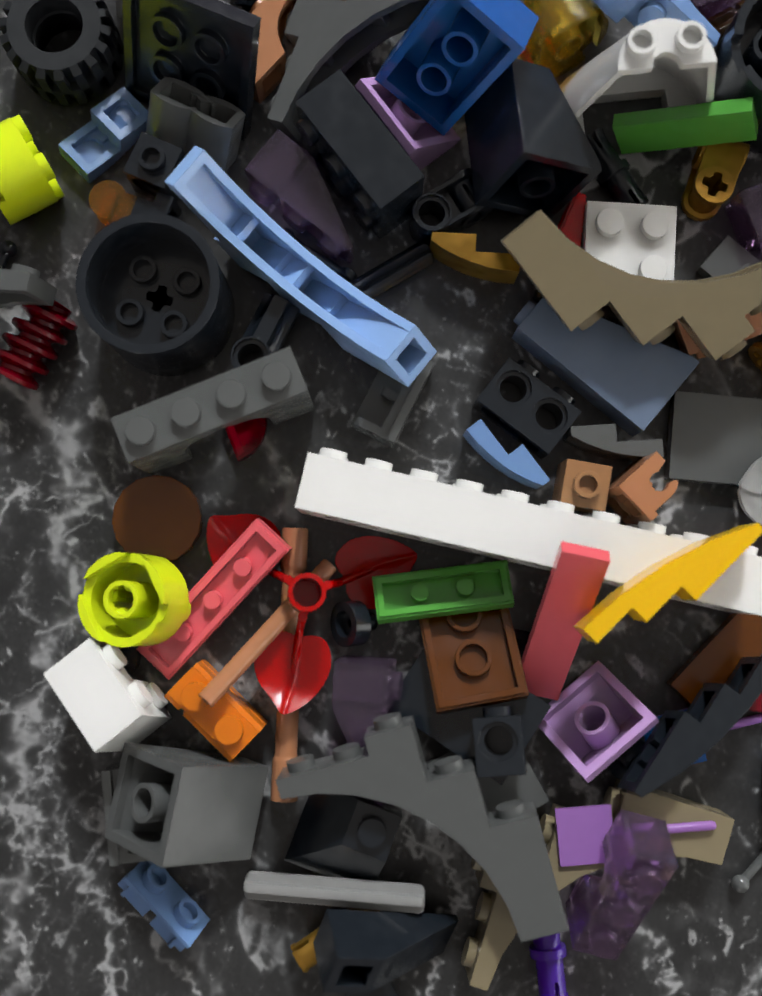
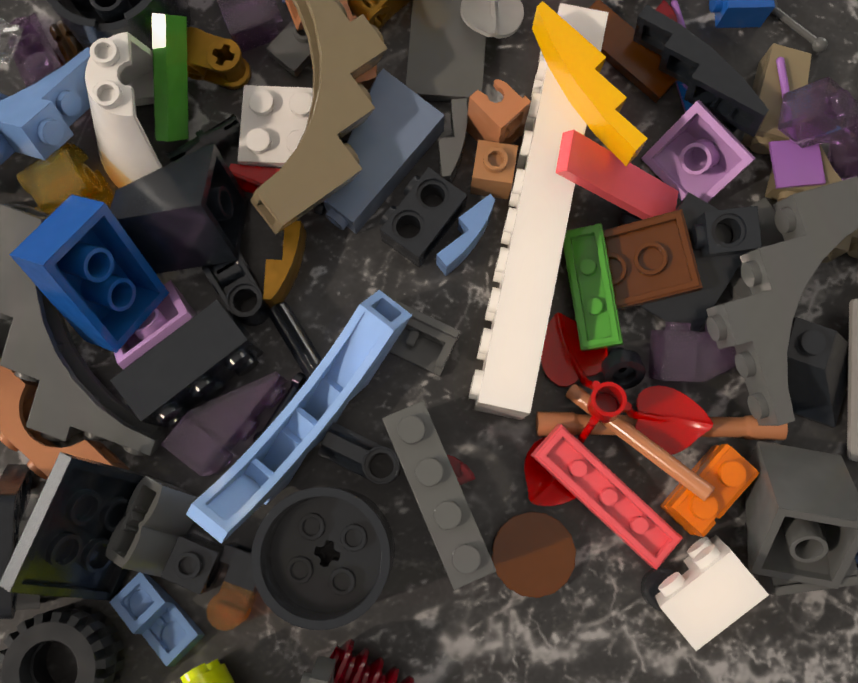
camera: 85 degrees left, 5 degrees down
neon yellow brick [77,552,191,648] -> none

